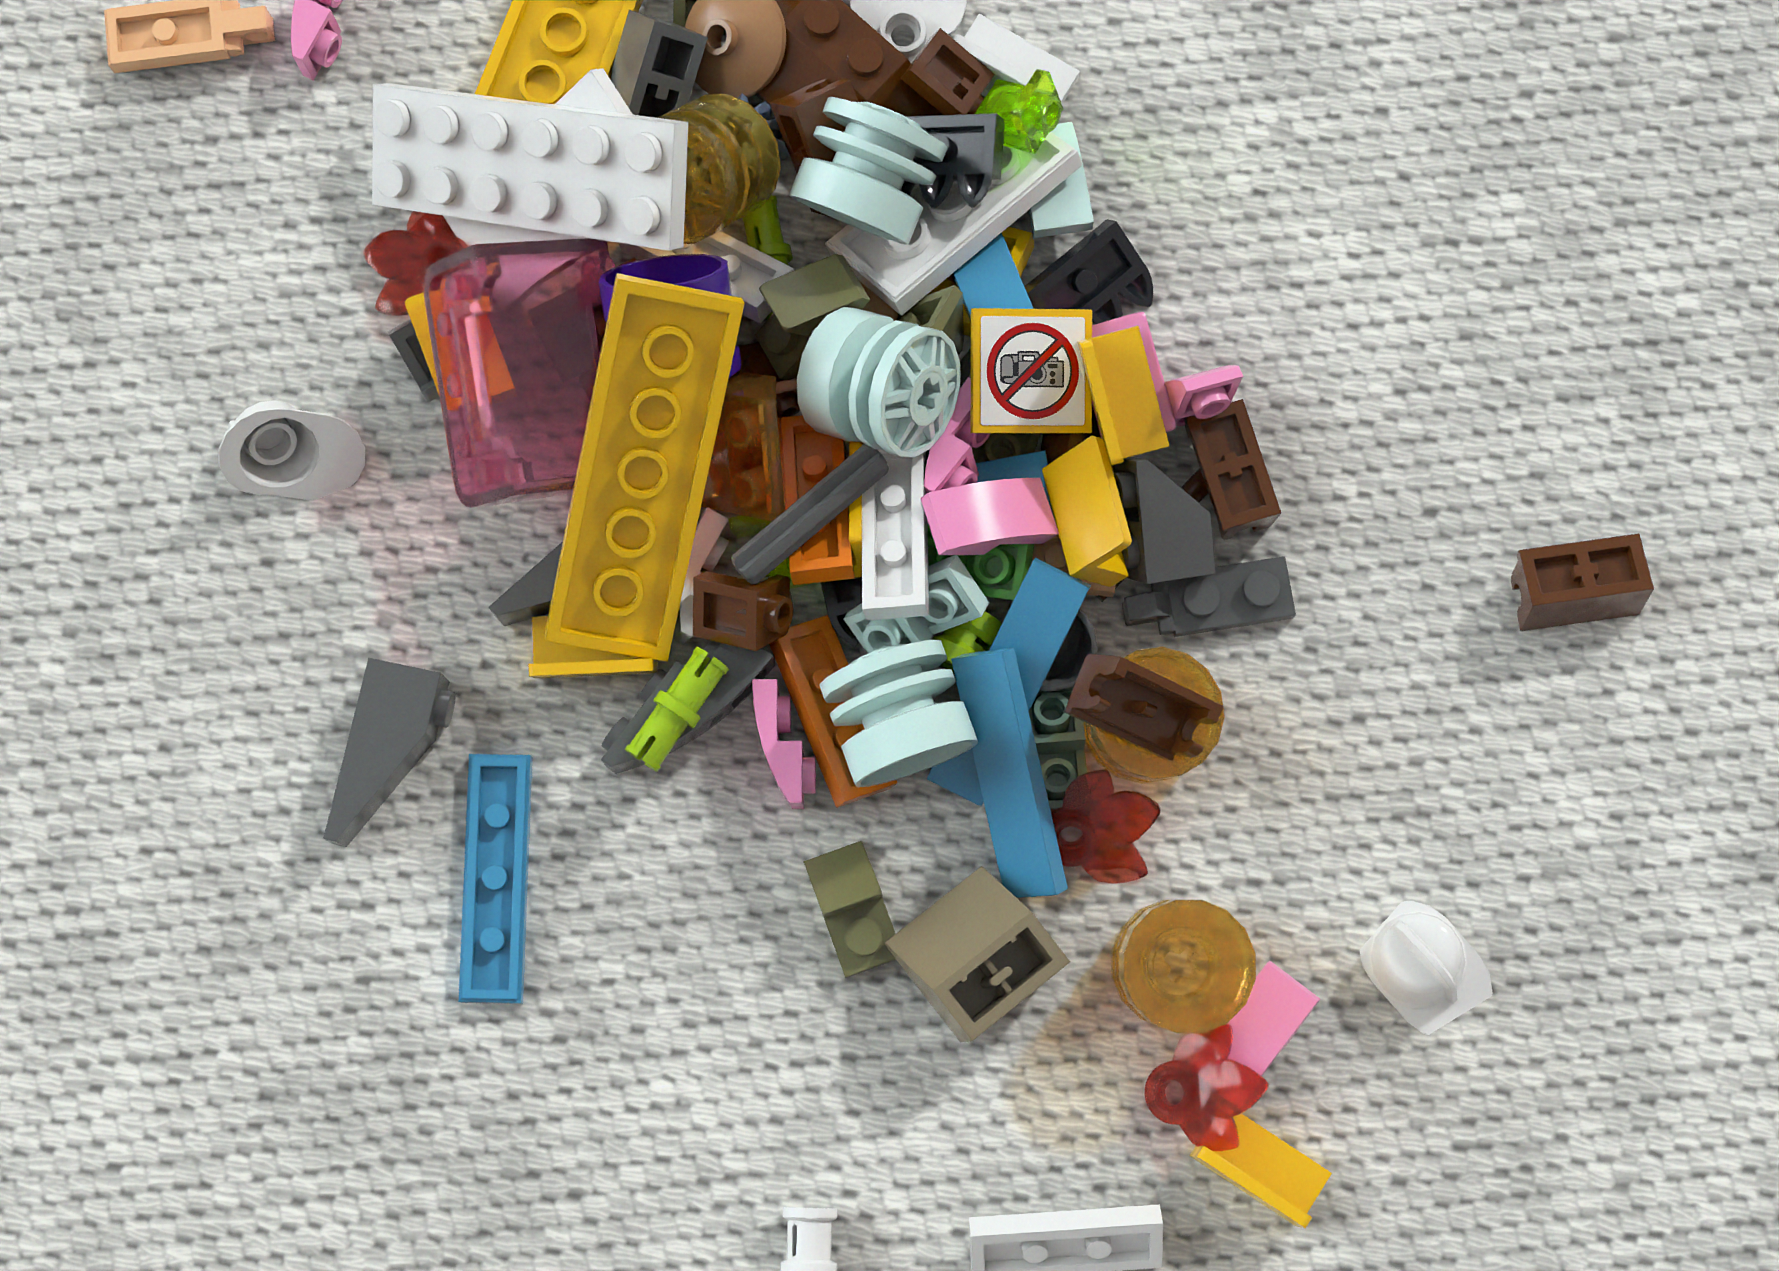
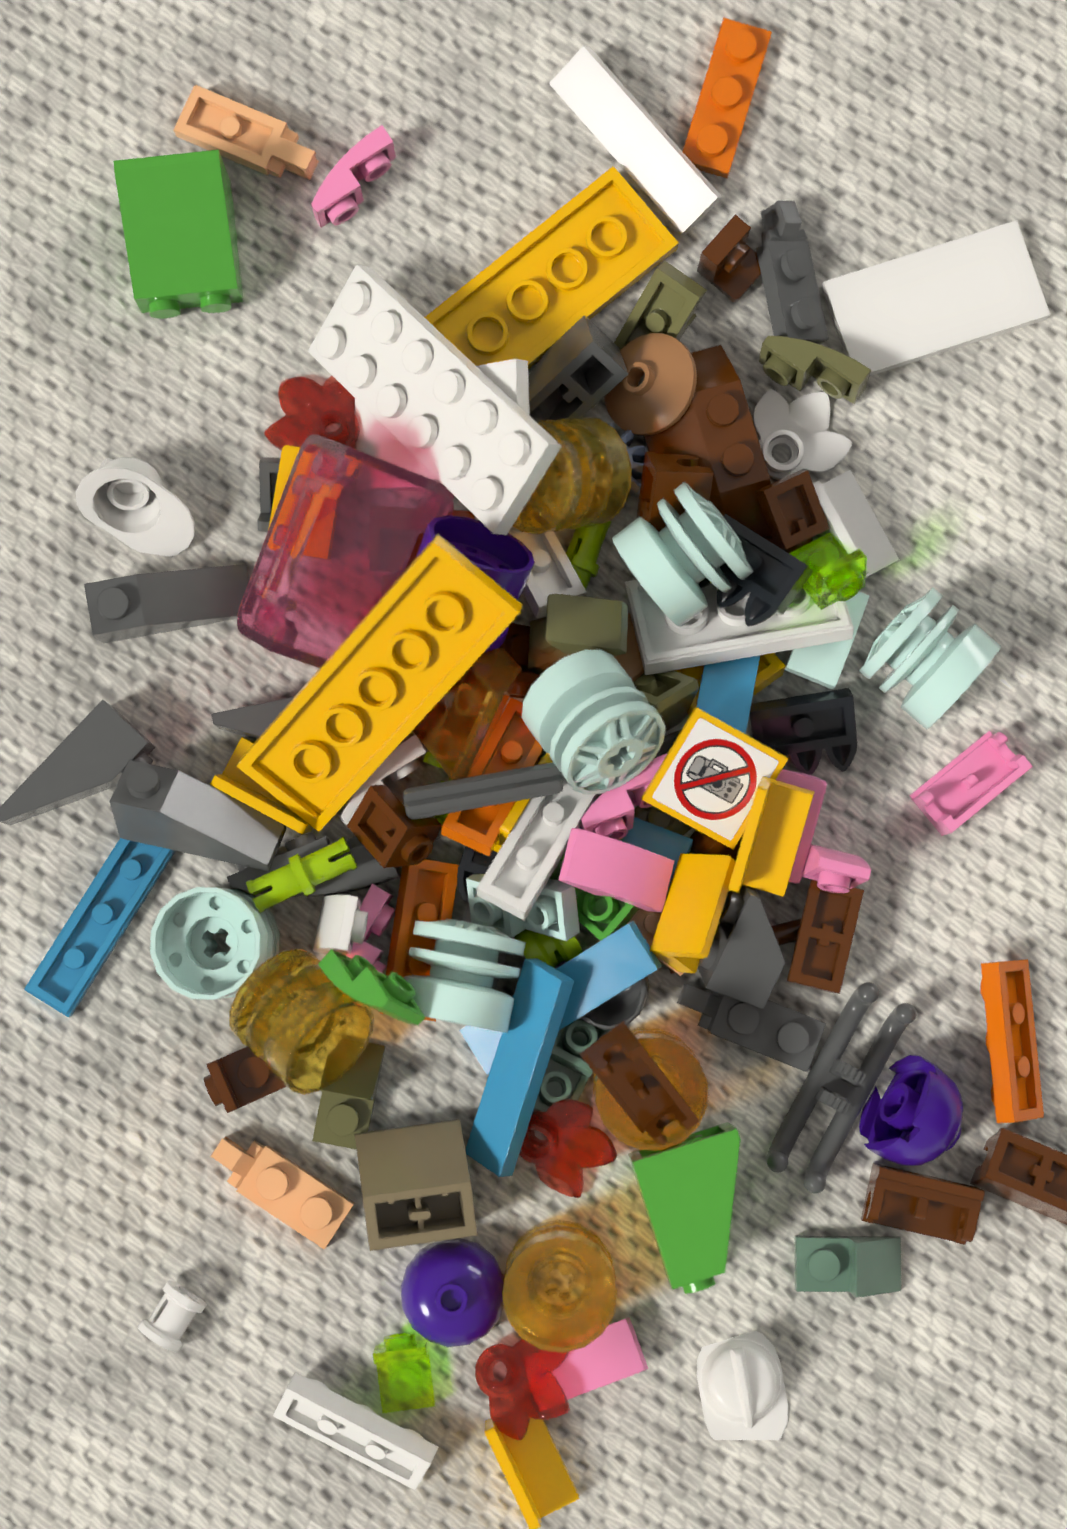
camera: 30 degrees right, 5 degrees up
none -> dark grey slope [84,564,256,644]
none -> dark grey slope [109,760,286,872]
none -> bright green slope [113,150,243,319]
none -> light aqua wheel [150,887,280,1000]
none -> reddish brown bracket [204,1037,291,1113]
none -> light nougat hinge [211,1136,355,1250]
none -> clear yellow wheel [229,948,374,1095]
none -> white slope [313,895,368,955]
none -> bright green slope [318,949,425,1025]
none -> clear neon green bracket [373,1332,436,1414]
none -> dark purple cylinder [400,1238,506,1347]
none -> bright green slope [628,1122,740,1294]
none -> dark grey piece [767,982,917,1194]
none -> sand green slope [794,1236,901,1297]
none -> light aqua wheel [859,588,1001,729]
none -> dark purple cylinder [859,1055,963,1165]
none -> reddish brown hinge [861,1163,985,1245]
none -> bright pink hinge [909,731,1033,836]
none -> orange plate [980,959,1044,1123]

